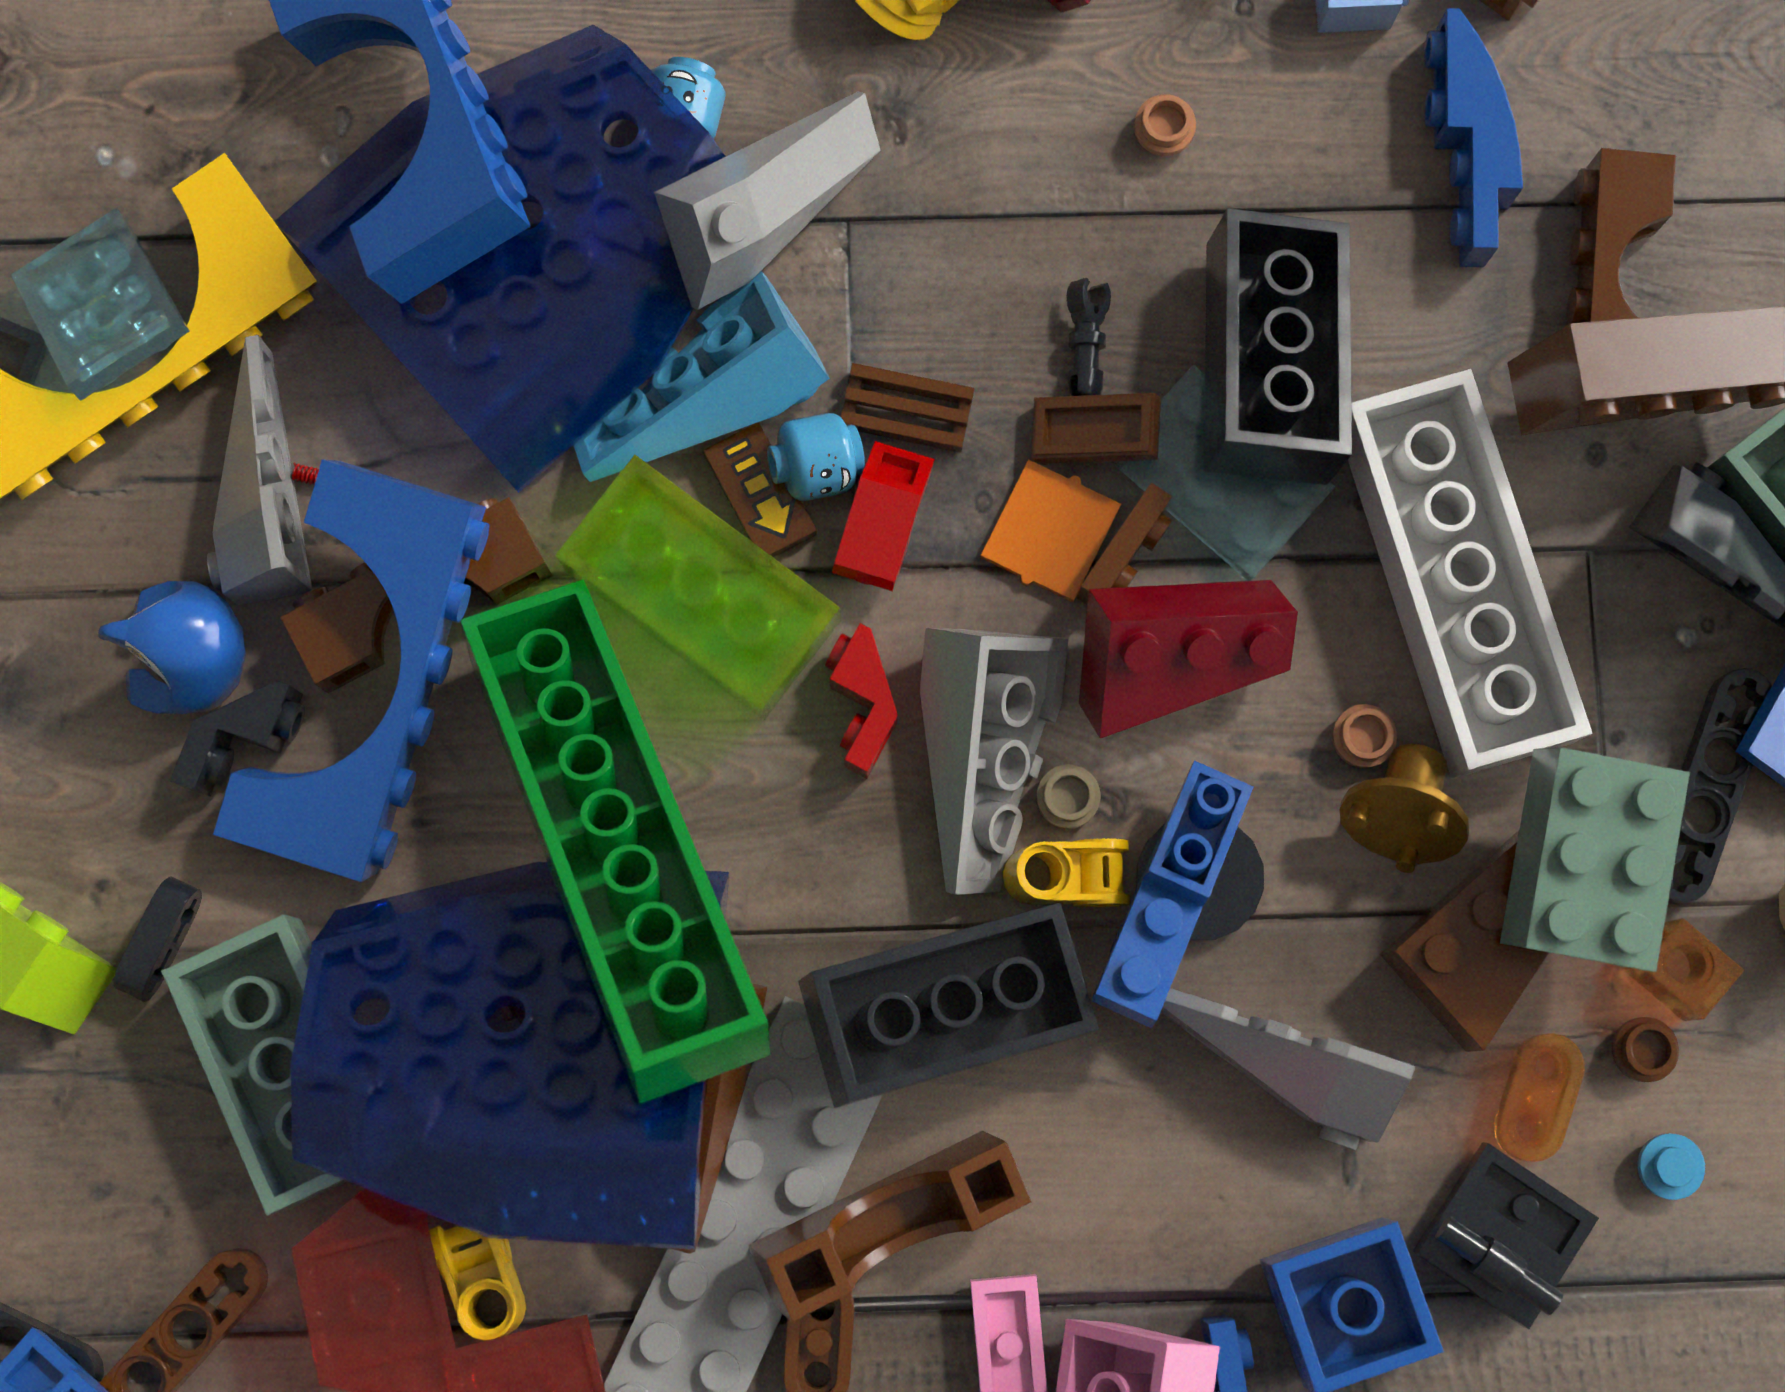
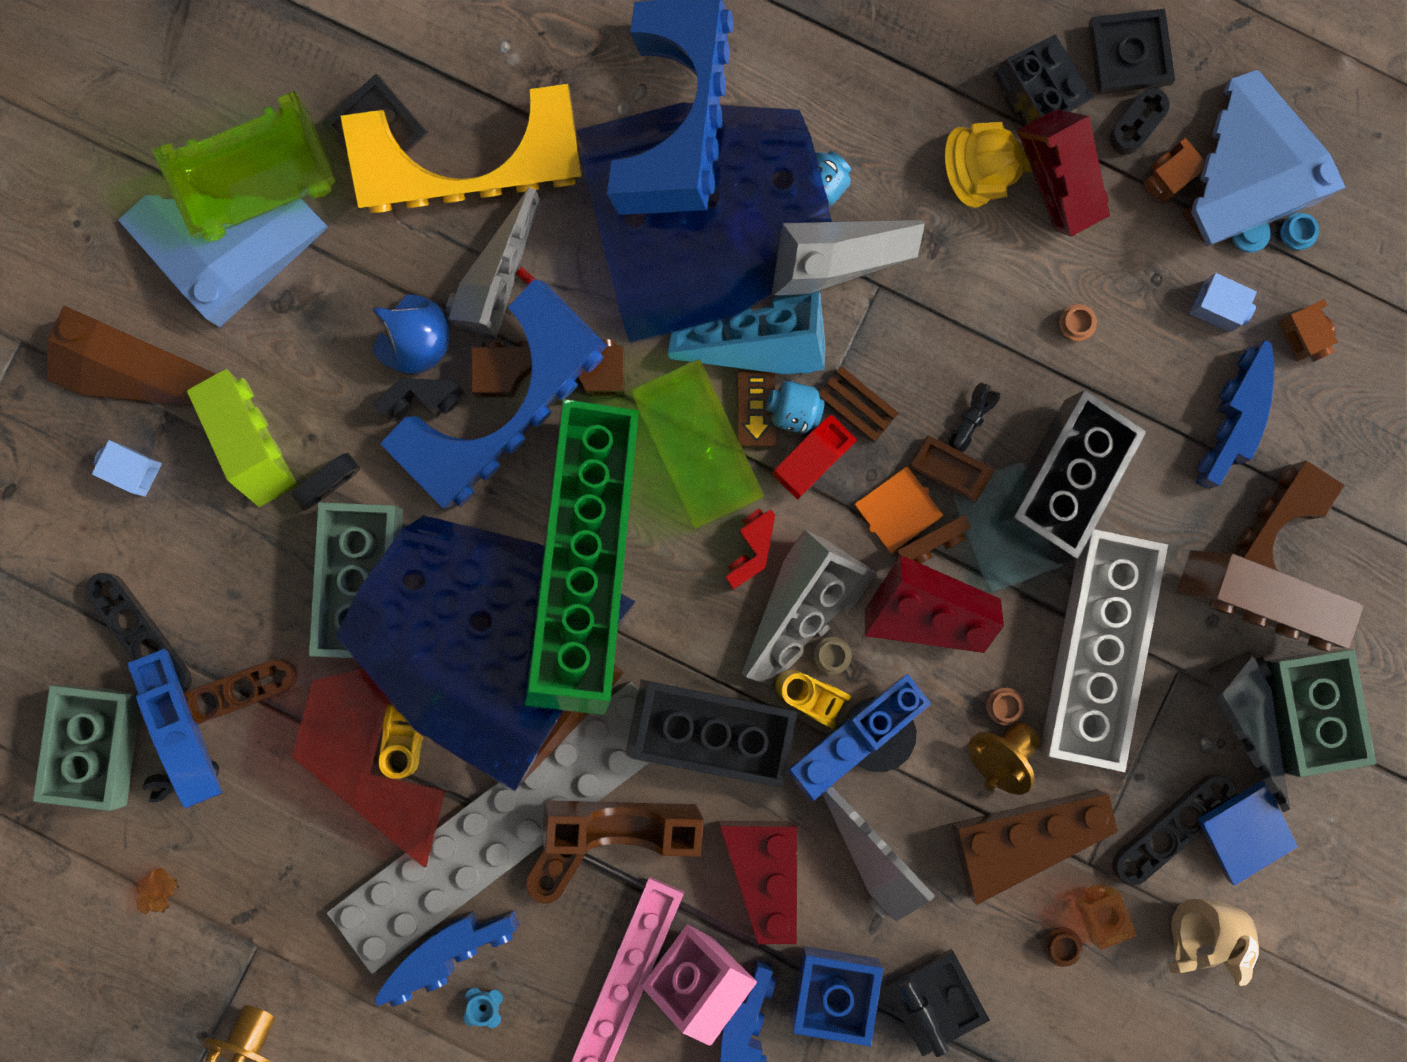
camera: 30 degrees right, 5 degrees up
clear light blue plate [11,208,190,401] -> none
clear orange plate [1494,1033,1585,1162] -> none
sand green brick [1500,747,1690,972] -> none
dark azure plate [1637,1133,1705,1200] -> none
none -> dark red wedge [720,821,797,945]

